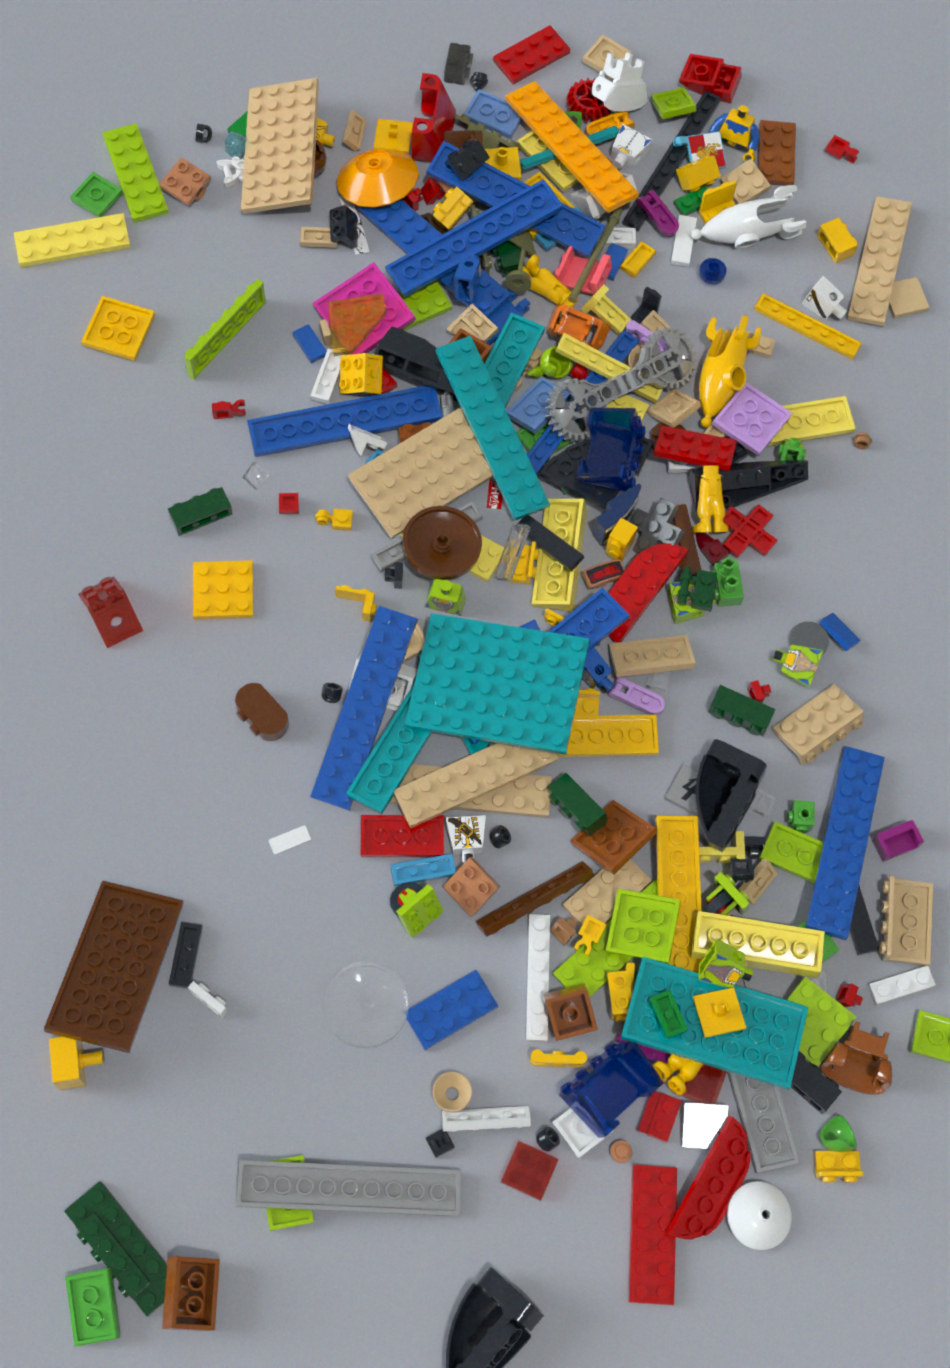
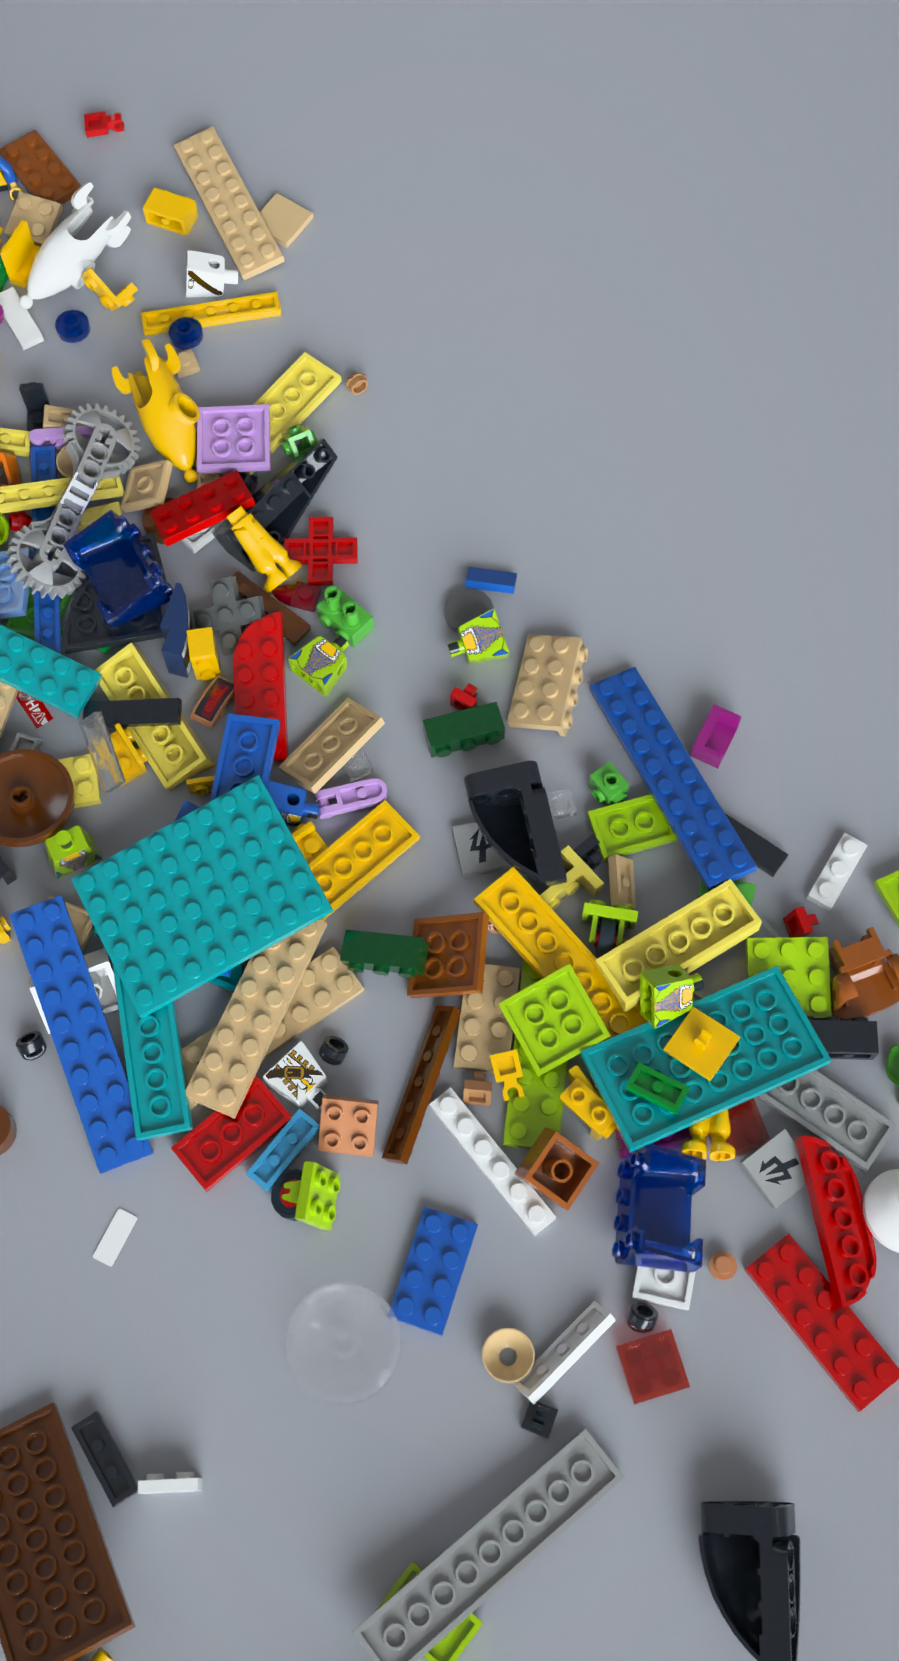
camera: 35 degrees left, 0 degrees up
yellow plate [530,1049,587,1068] -> none
red plate [637,1089,682,1143] -> none
dark green plate [678,567,717,612] -> none
black tile [730,859,754,883] -> none
tan bracket [879,875,933,966] -> none
none -> yellow bracket [81,268,138,312]
none -> clear blue plate [168,317,204,350]

